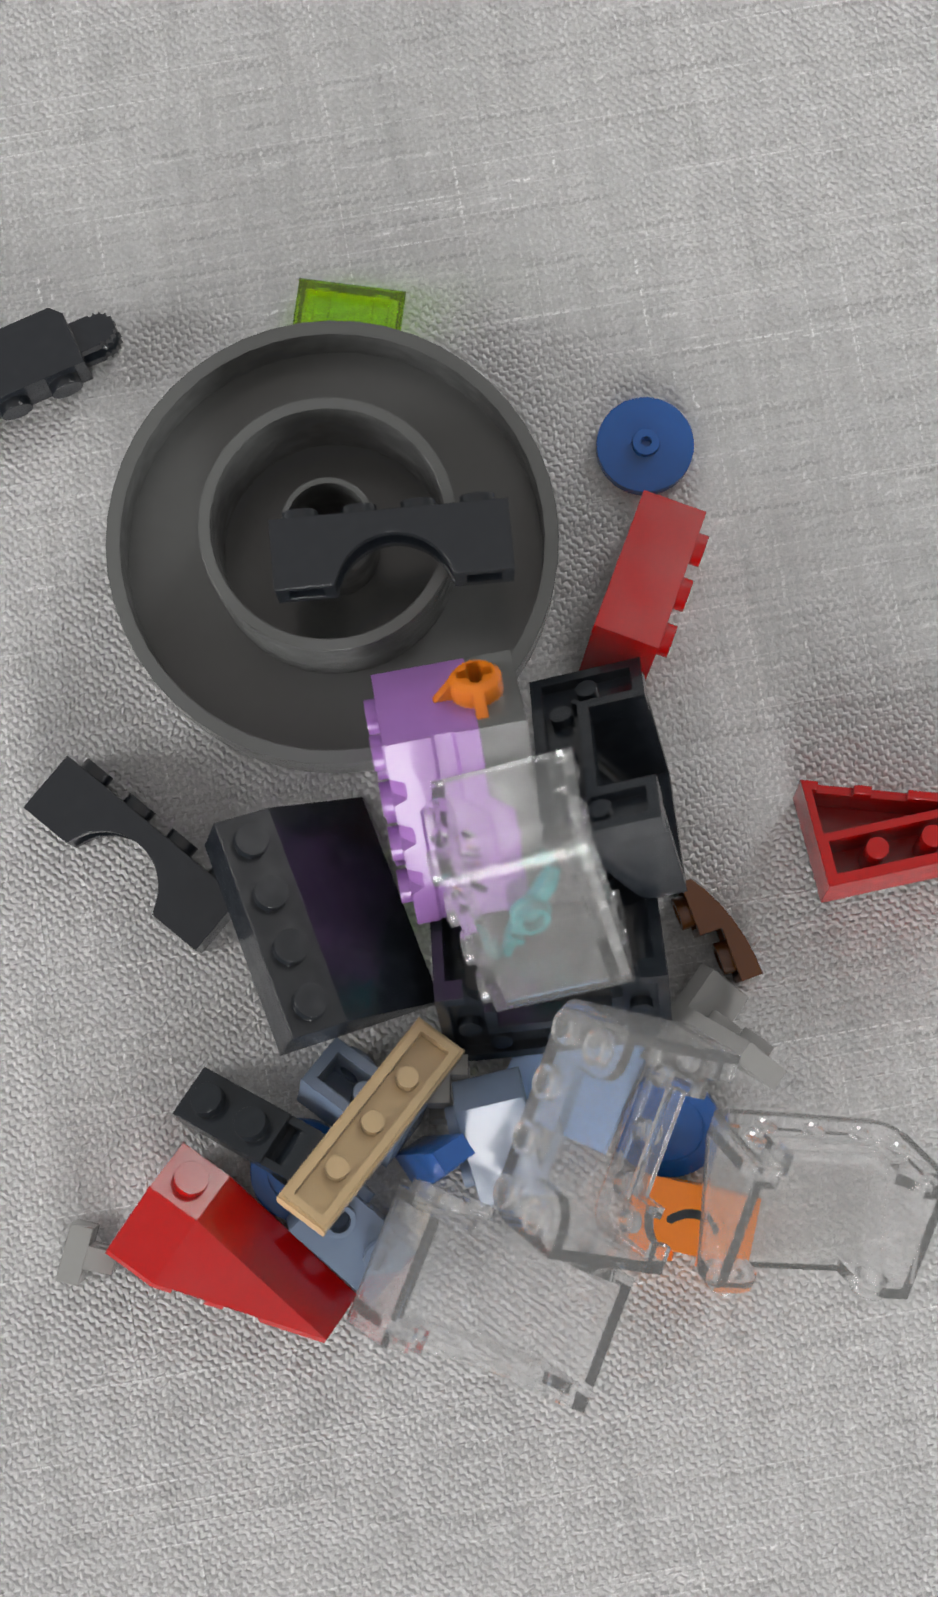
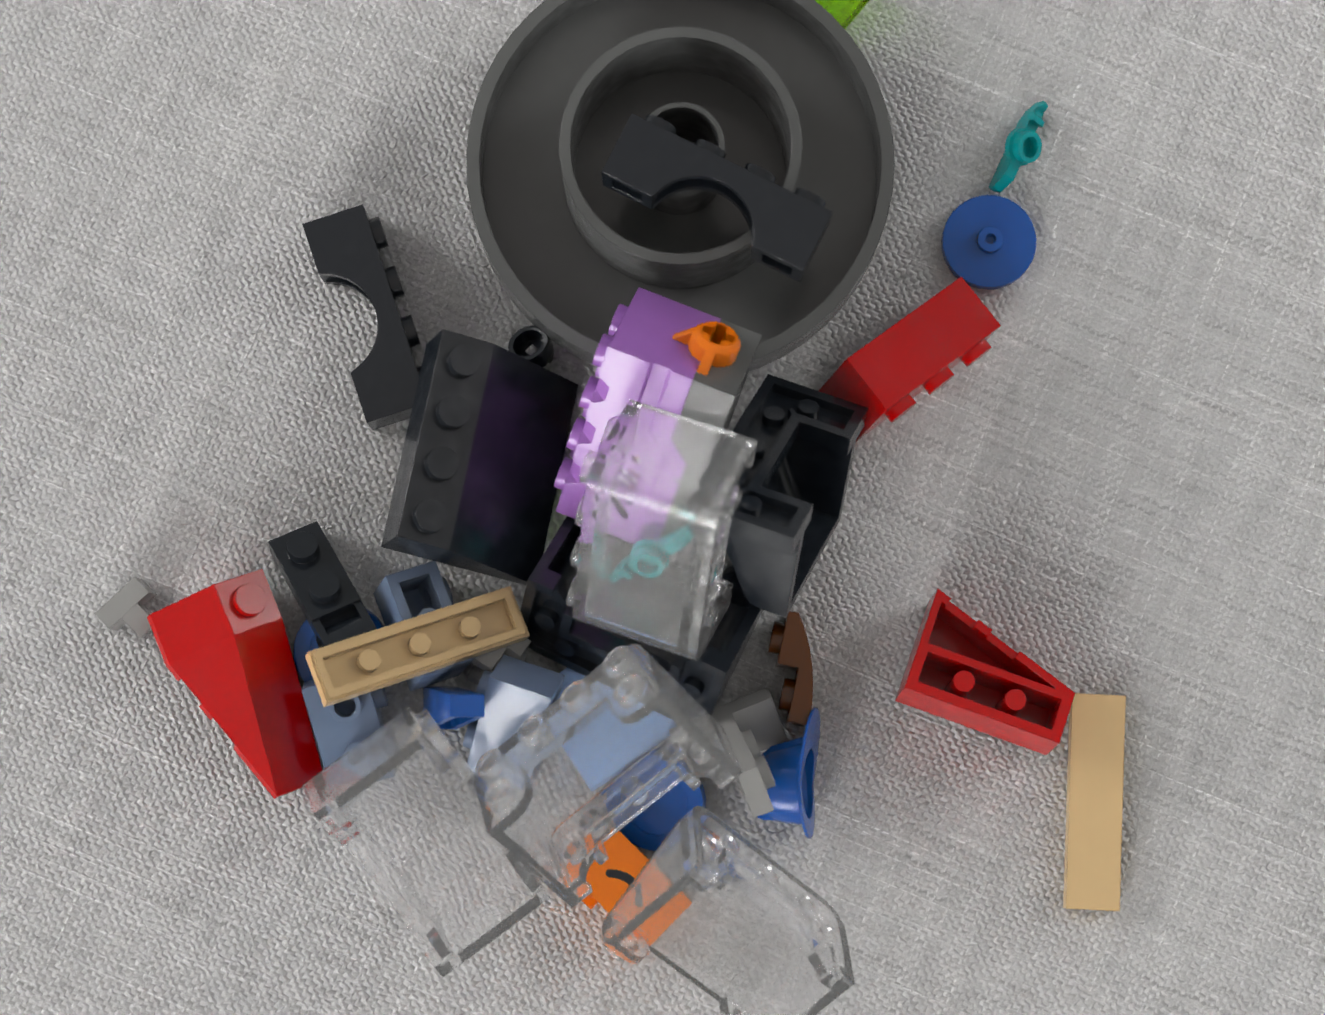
camera: 30 degrees right, 0 degrees up
none -> black hinge [508,326,554,367]
none -> blue piece [758,707,820,839]
none -> teal piece [989,101,1048,193]

